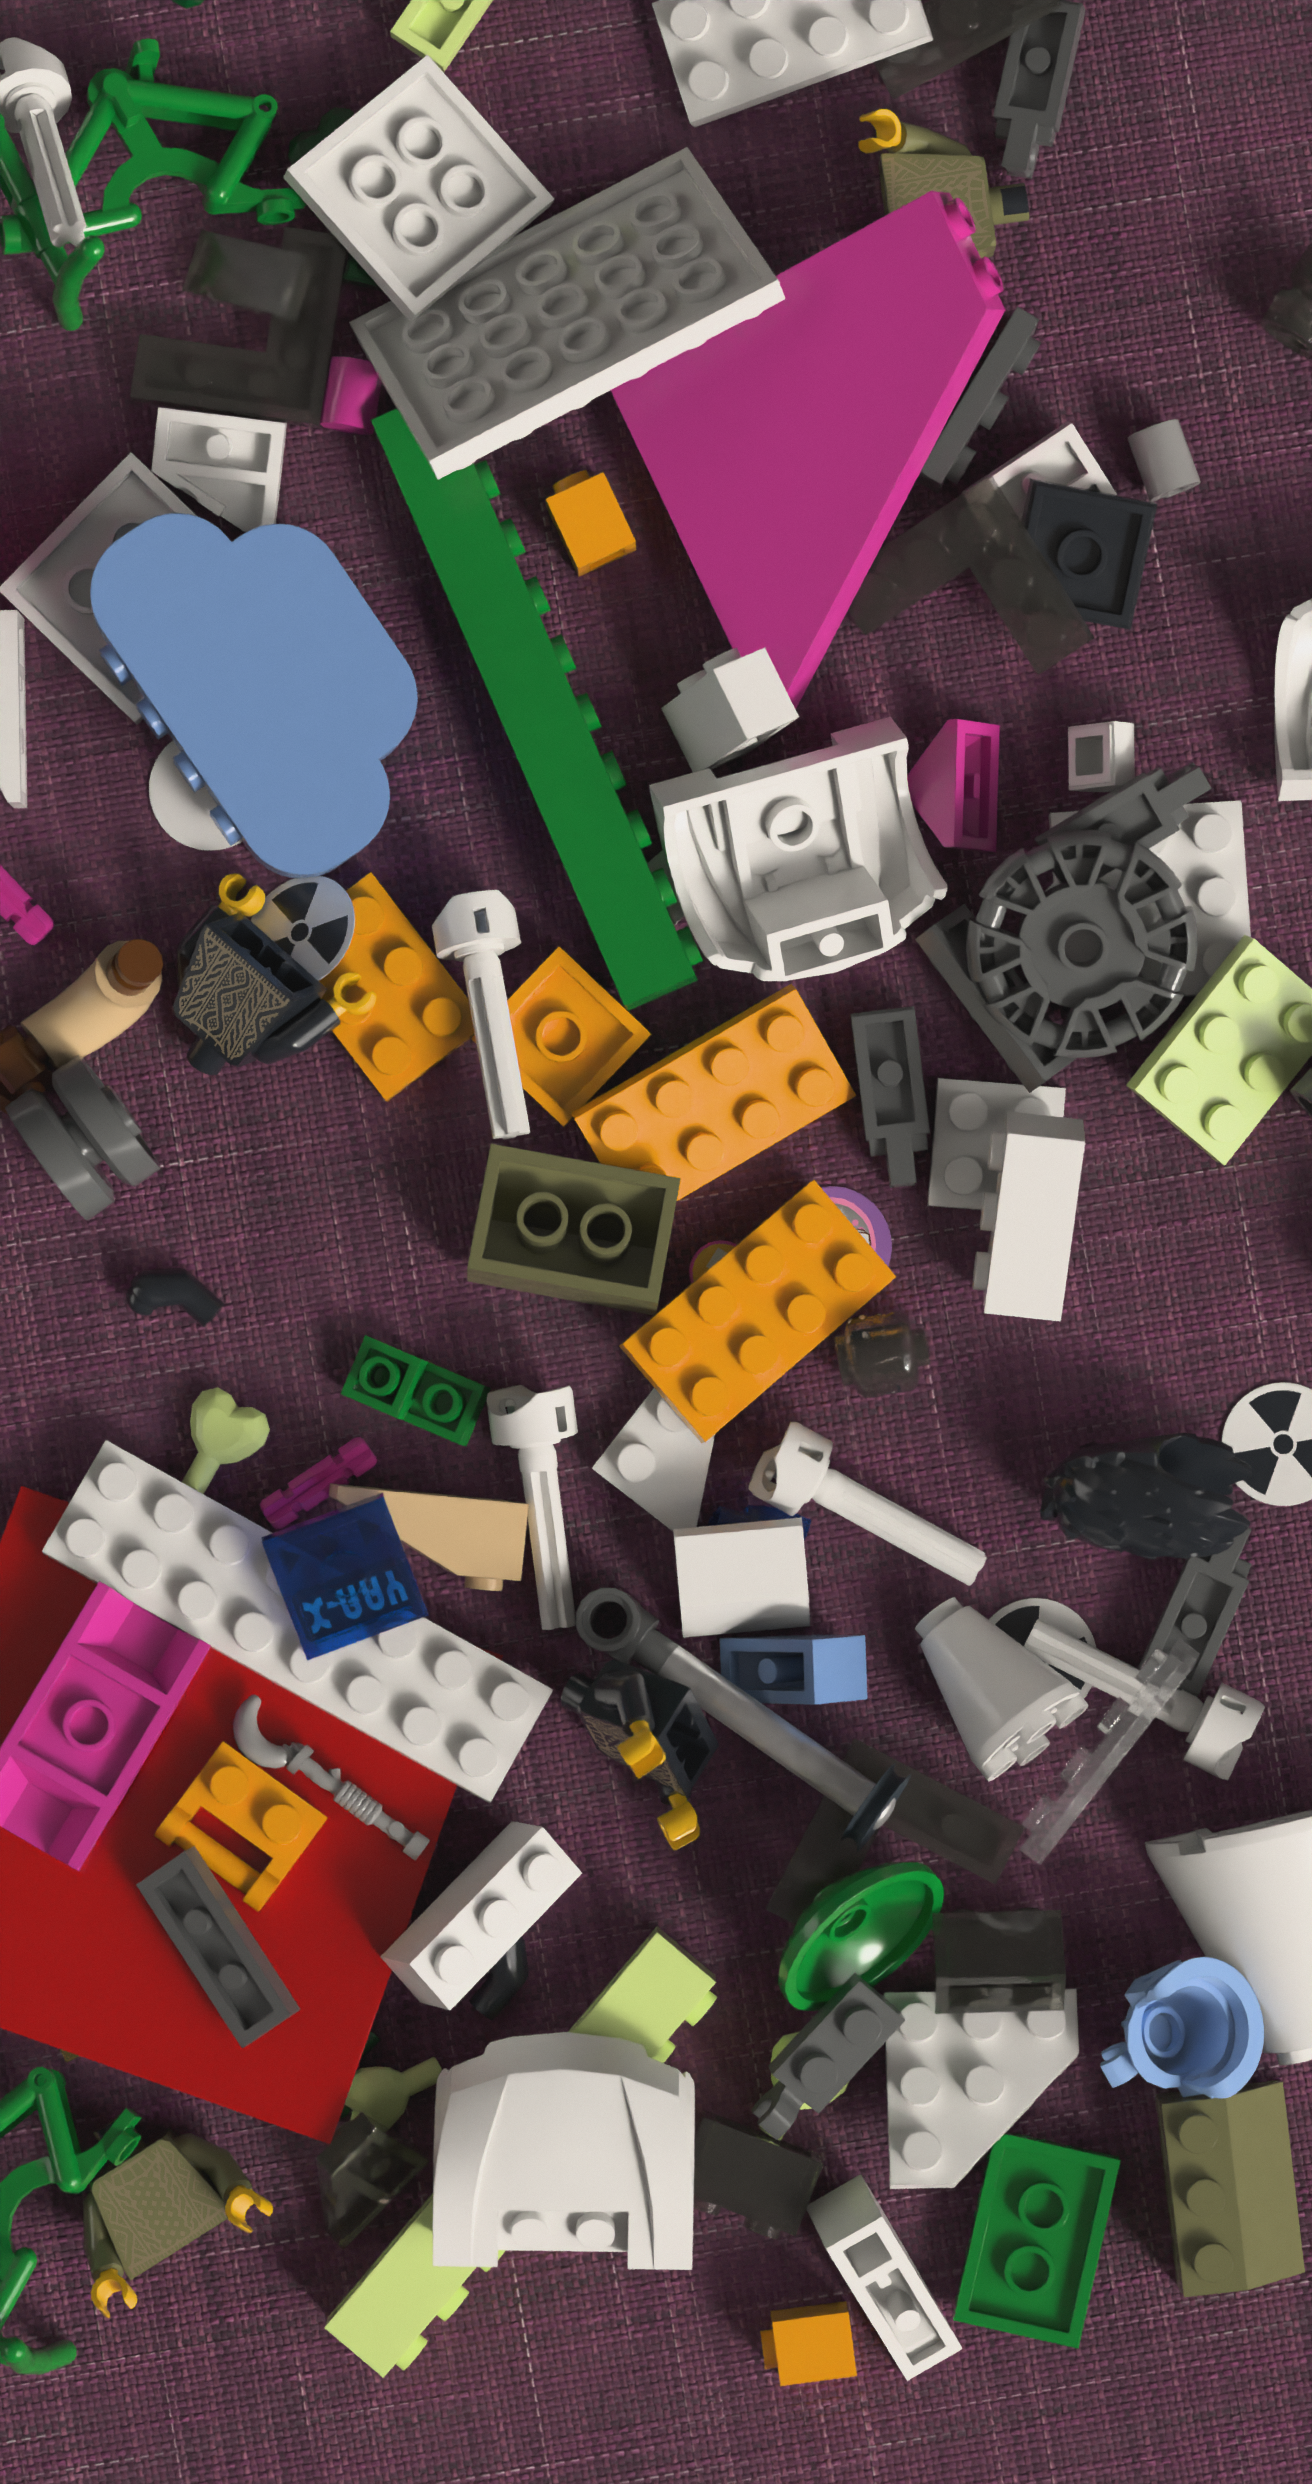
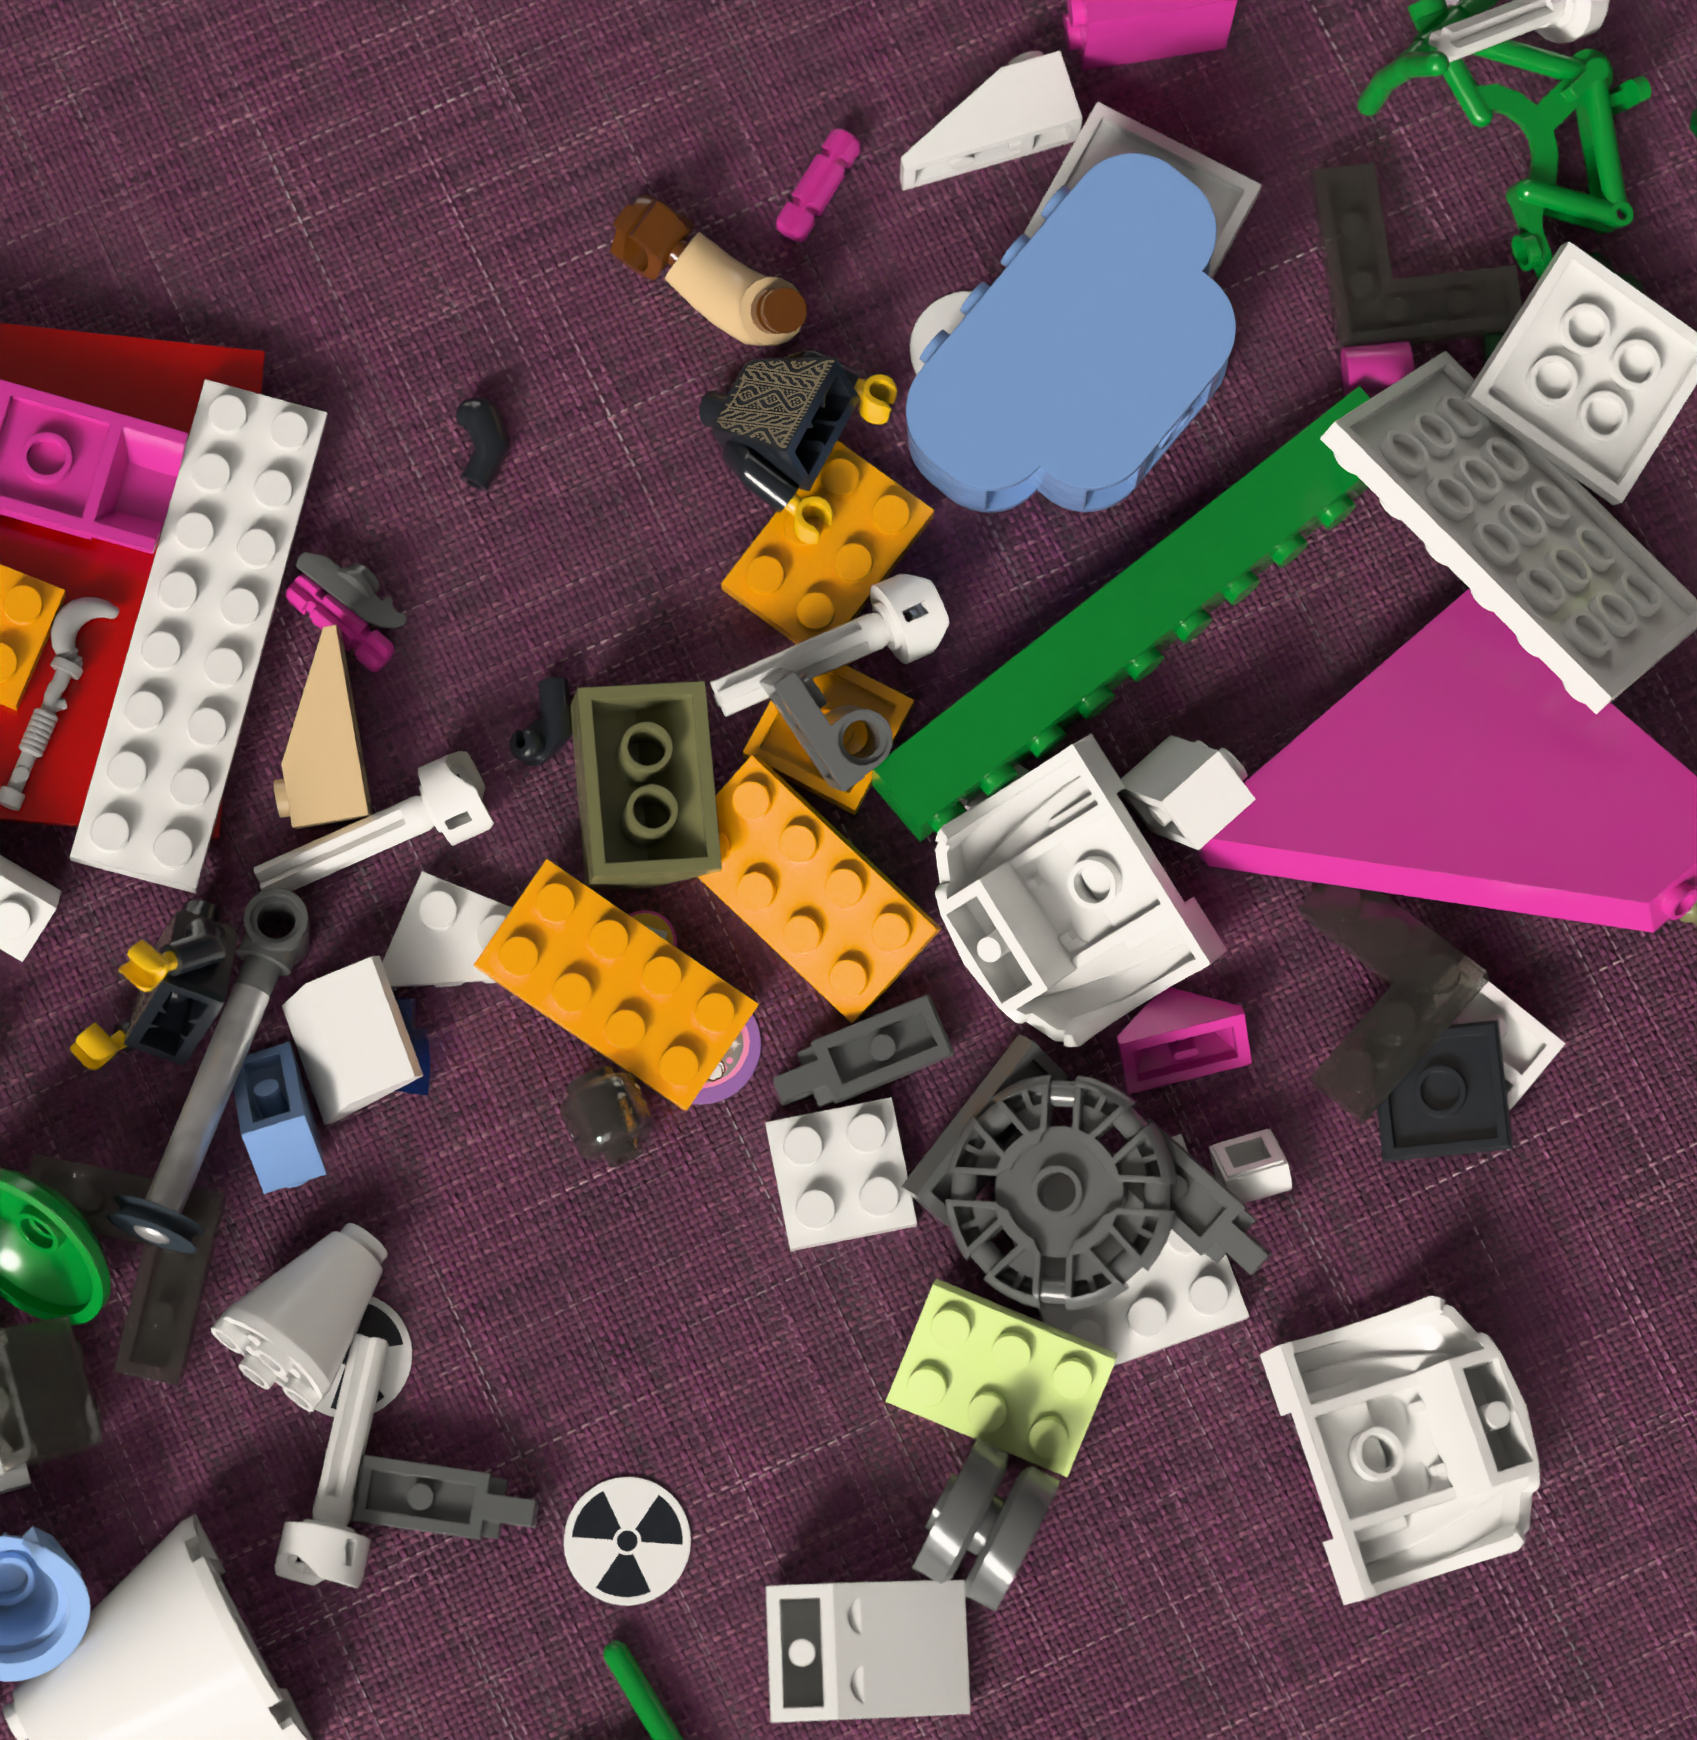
camera: 75 degrees right, 10 degrees down
dark grey wheel [5,1055,161,1221] -> none
white wing [151,407,287,533] -> none
clear smoke tile [182,230,315,322] -> none
yellowish green rock [182,1387,270,1494] -> none
white sticker [251,876,355,981] -> none
clear blue tile [262,1492,429,1660] -> none
green slope [340,1335,491,1447] -> none
light orange brick [546,470,636,577] -> none
white piece [748,1422,987,1586] -> none
dark grey plate [916,307,1042,494] -> none
white brick [972,1111,1085,1321] -> none
clear plate [1020,1638,1200,1865] -> none
black head [1040,1433,1252,1560] -> none
light grey piece [1127,419,1201,502] -> none
none -> dark grey piece [296,552,407,628]
none -> black arm [509,678,572,766]
none -> dark grey plate [760,668,892,792]

